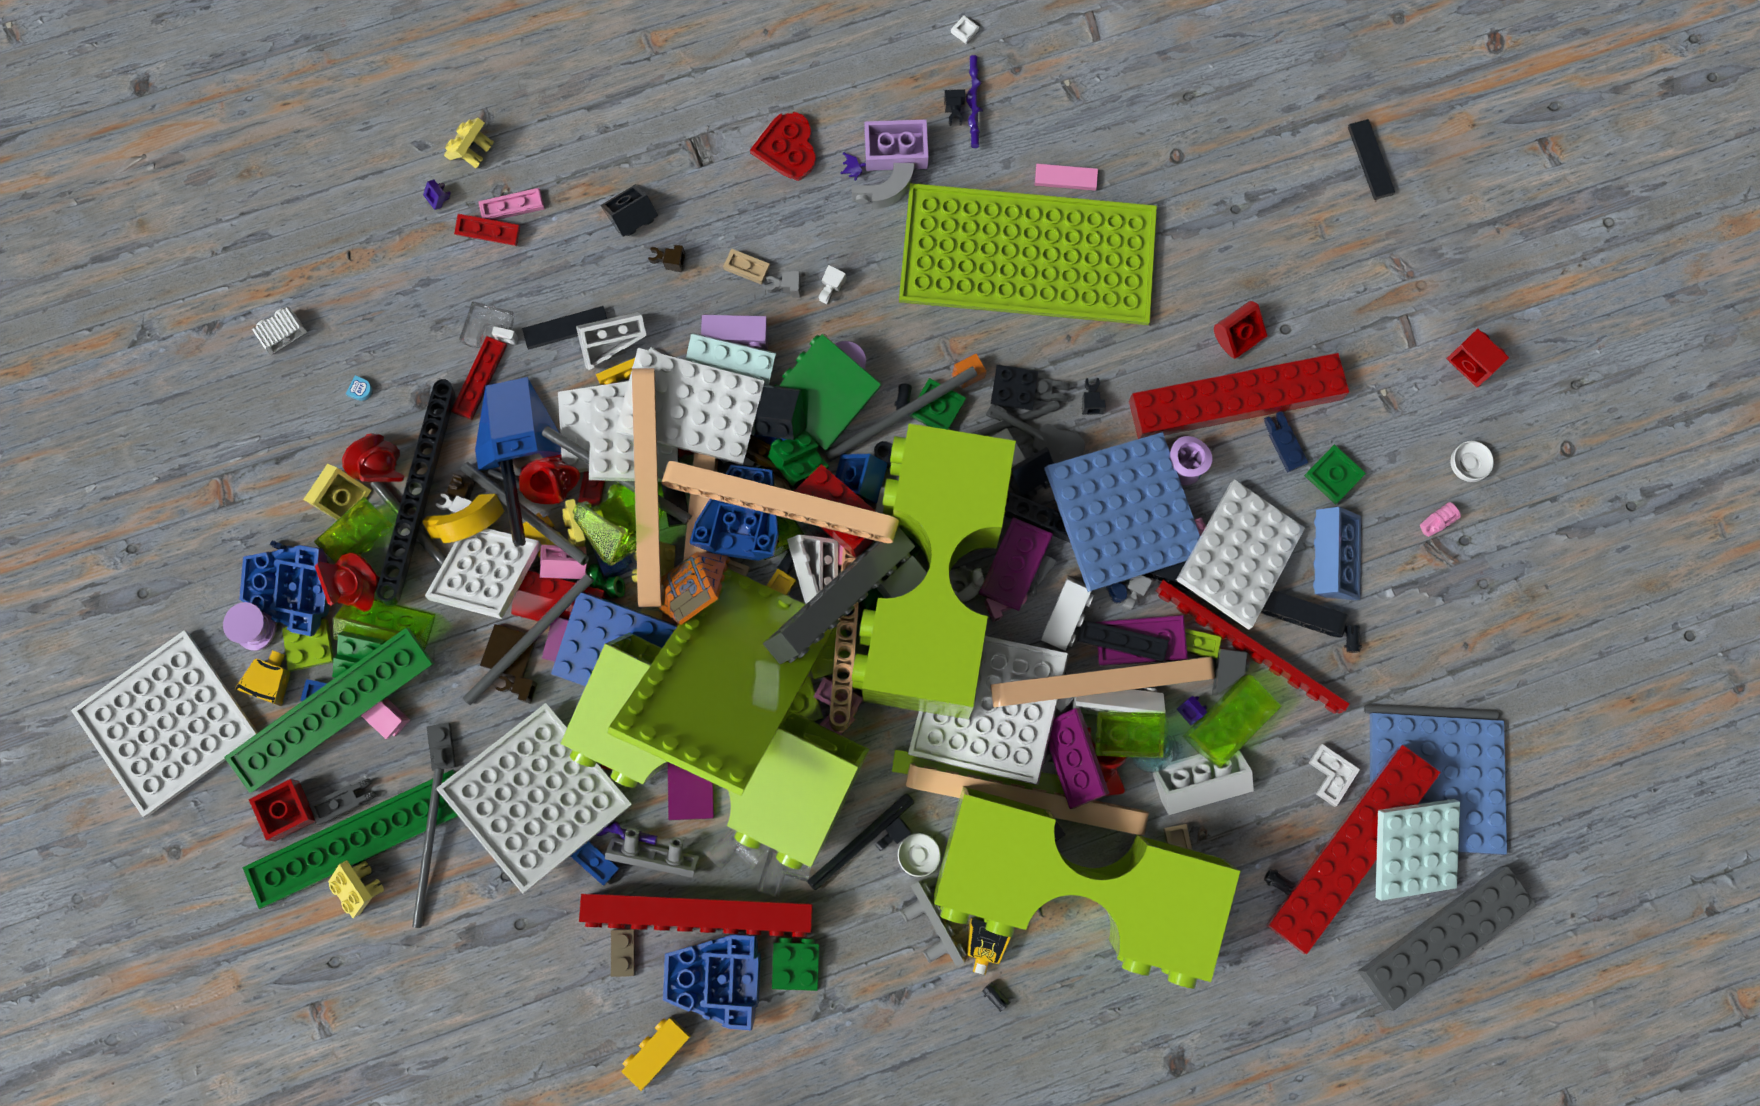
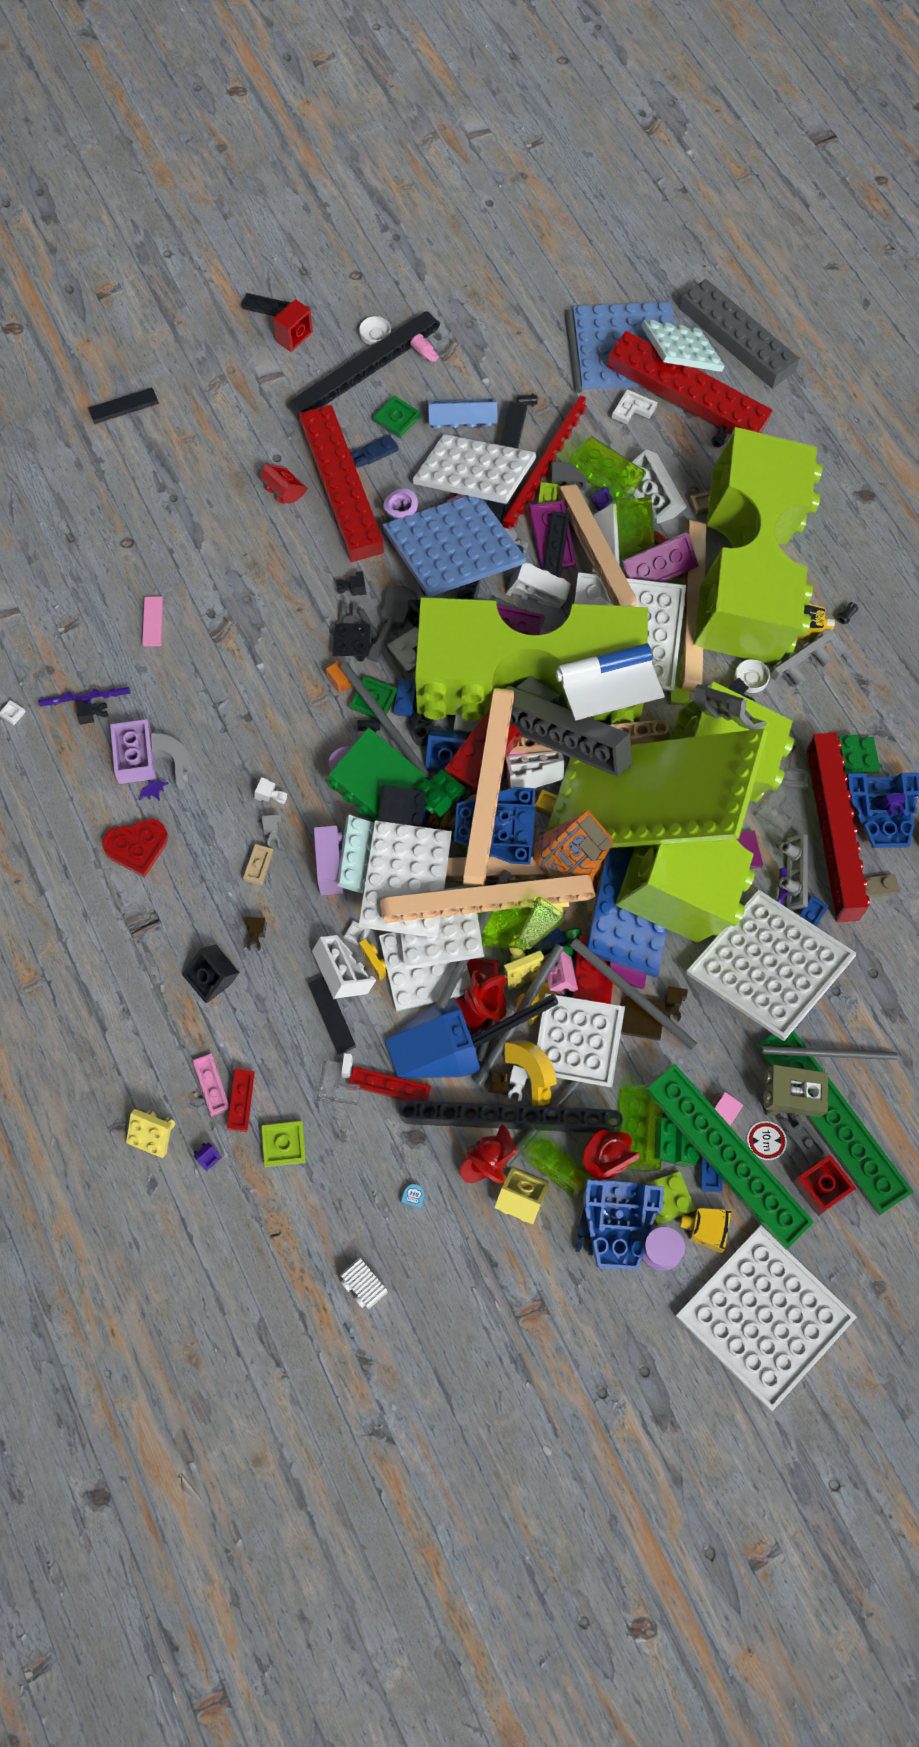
camera: 95 degrees left, 10 degrees down
light yellow plate [328,860,384,918] -> none
dark grey hinge [427,723,456,771] -> none
lime plate [899,183,1157,325] -> none
none -> black tile [242,293,309,316]
none -> lime plate [262,1121,306,1167]
none -> black beam [288,311,440,419]
none -> white door [555,643,664,721]
none -> dark grey piece [694,684,767,730]
none -> sticker [747,1121,787,1160]
none -> olive brick [763,1065,828,1117]
none -> dark purple tile [879,793,906,816]

